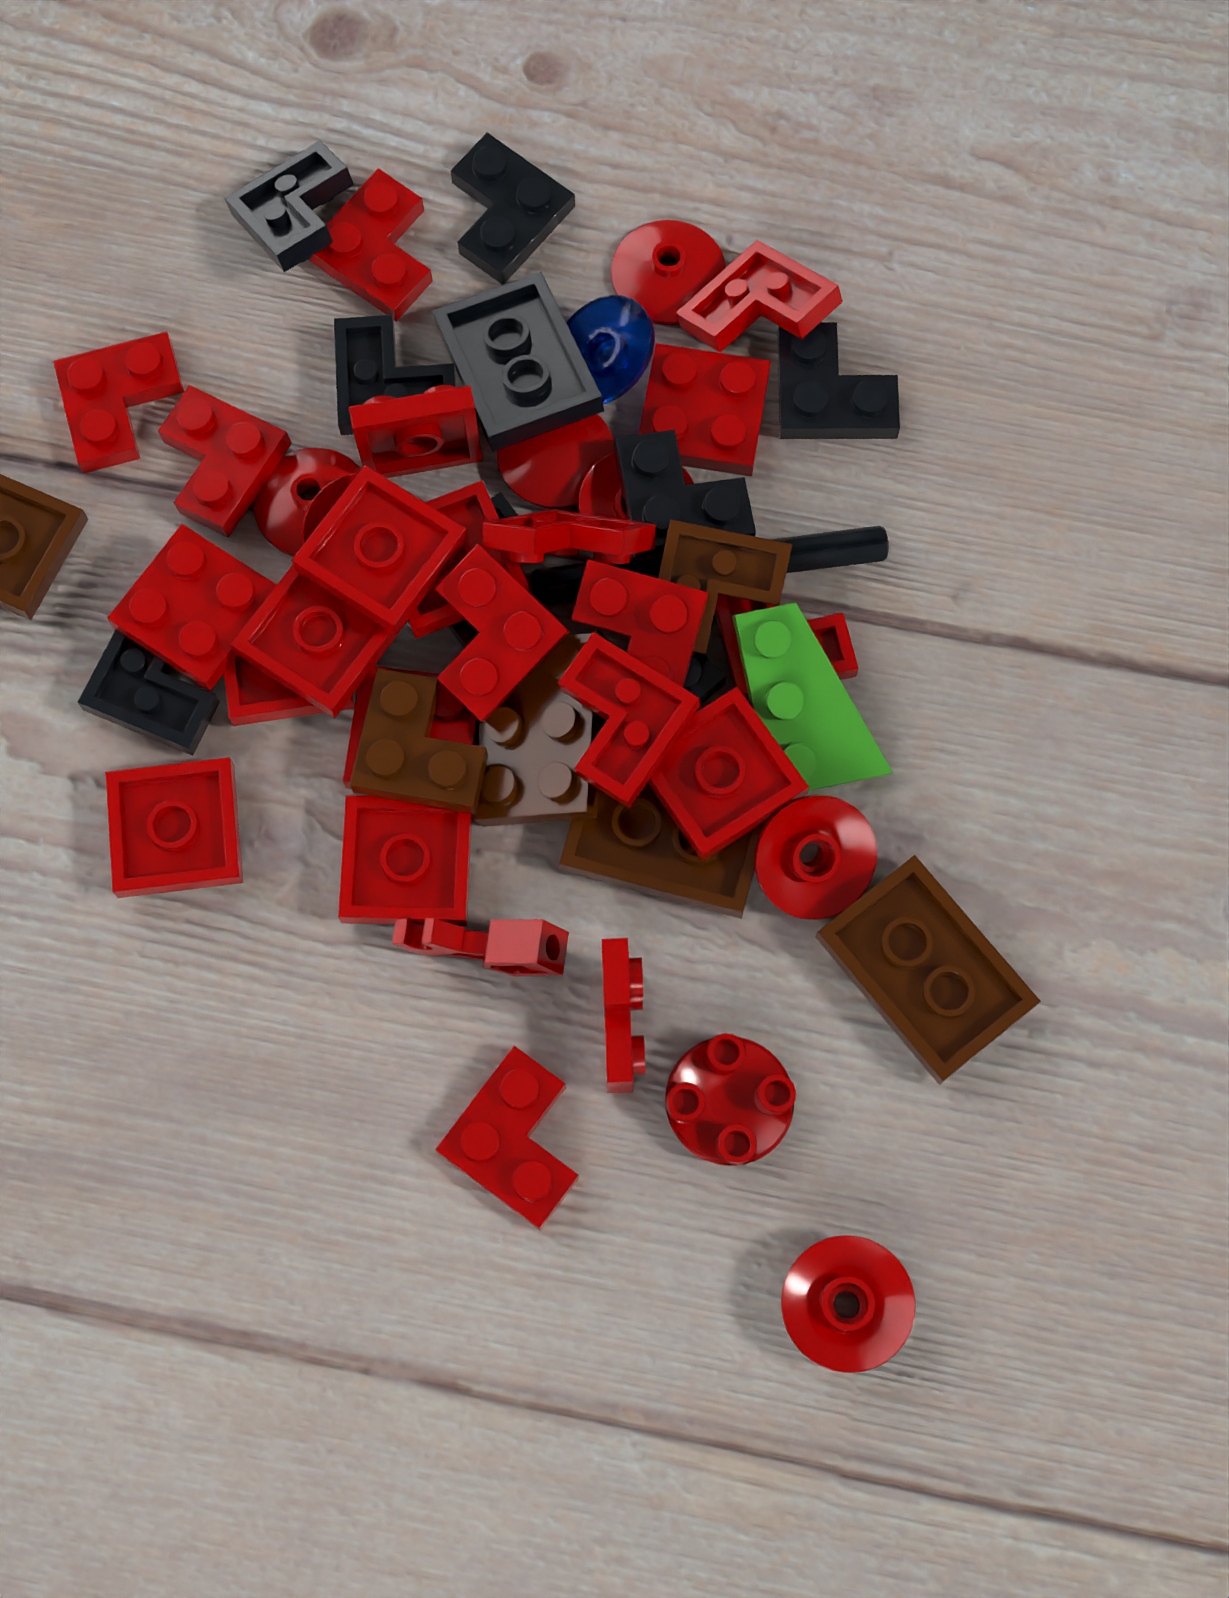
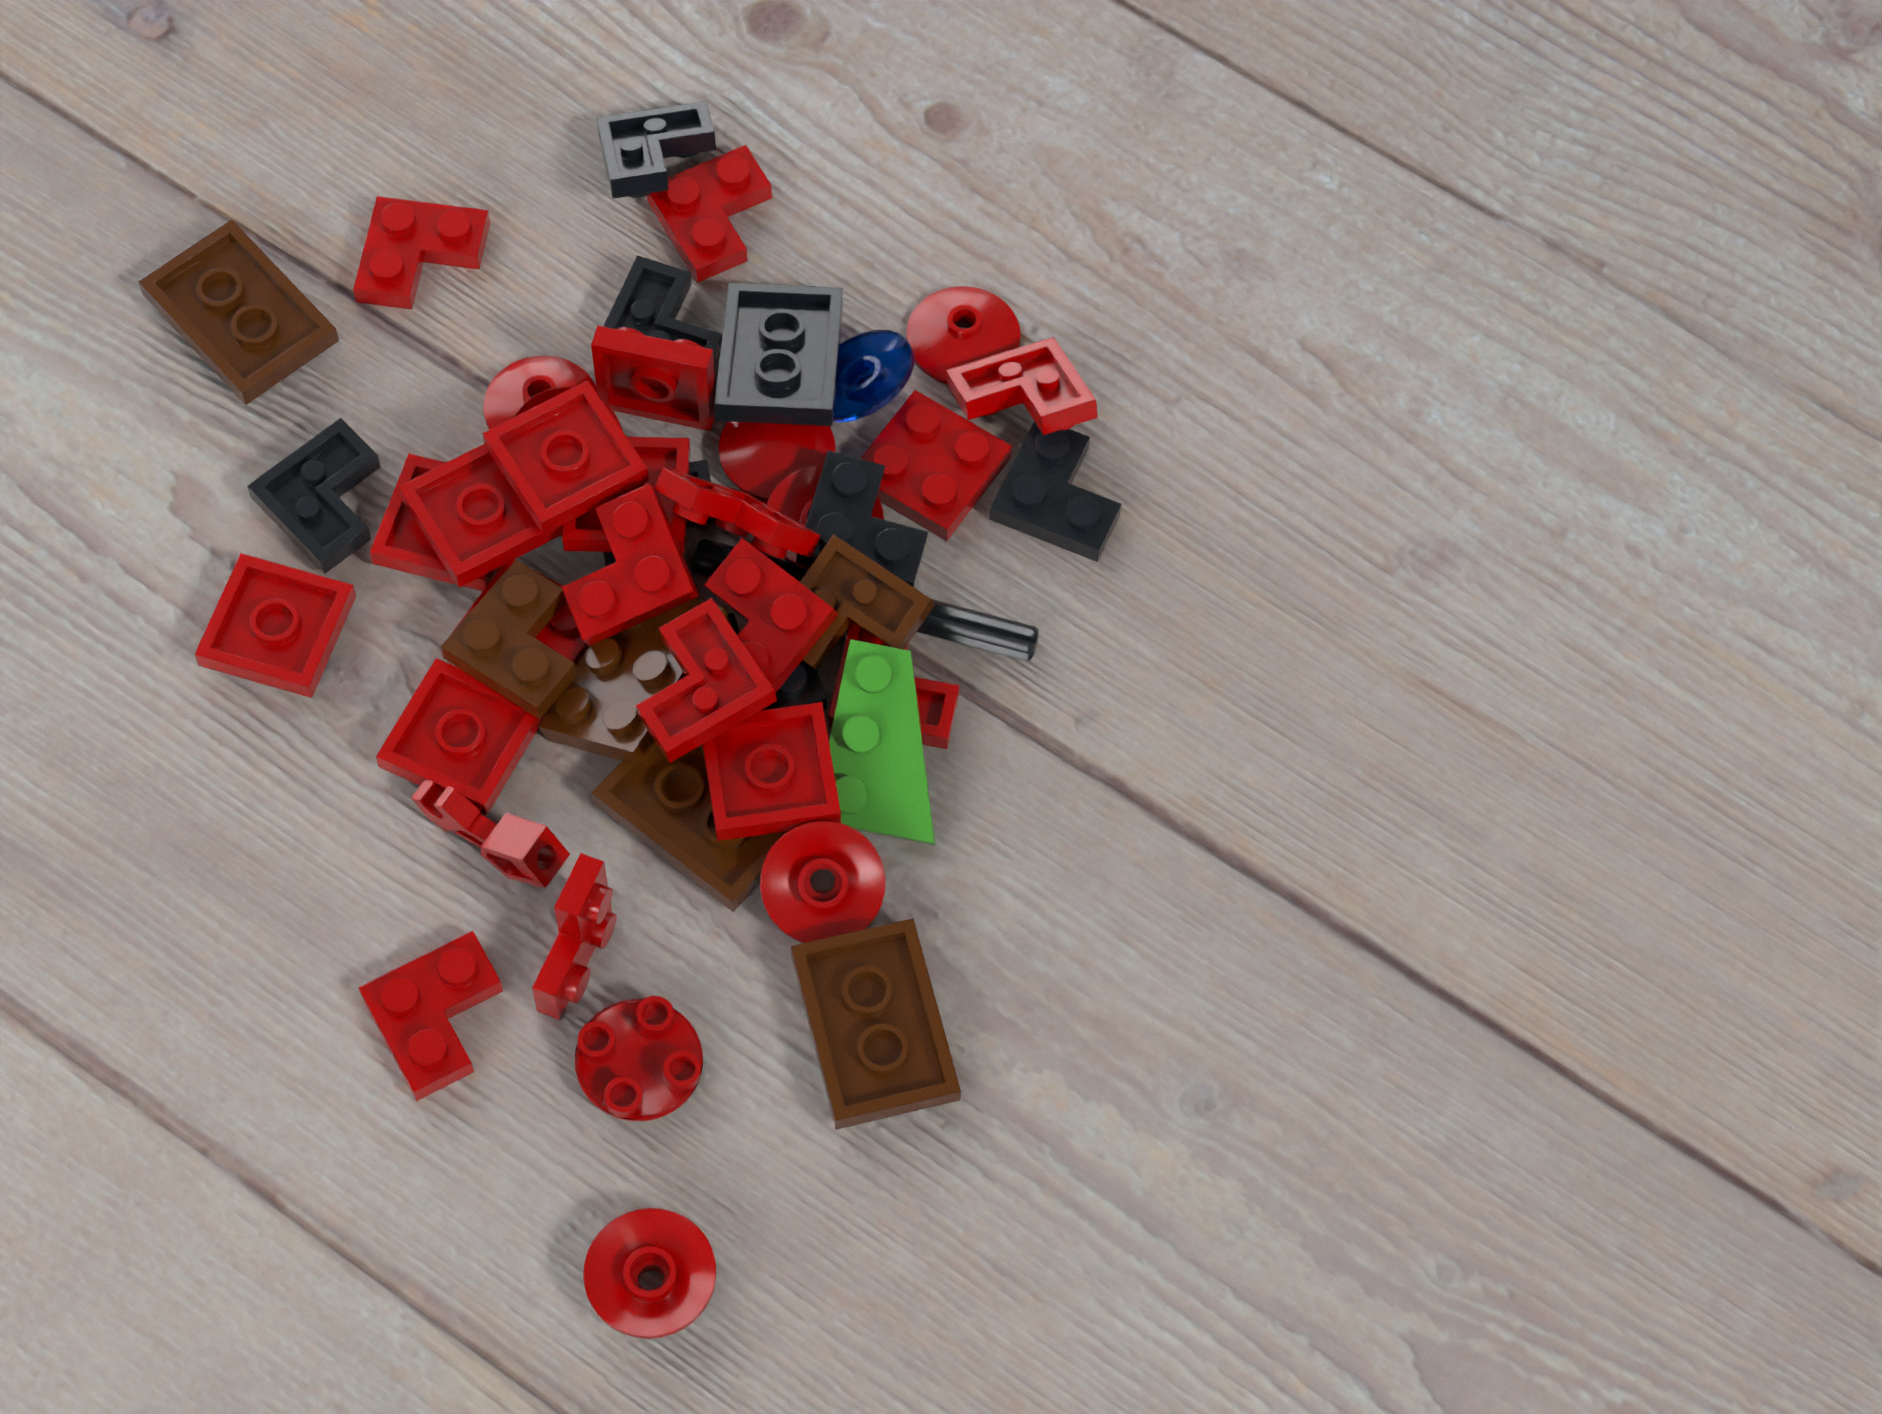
camera: 20 degrees right, 10 degrees down
red plate [107,524,277,691] -> none
red plate [157,385,292,538] -> none
black plate [450,132,575,285] -> none

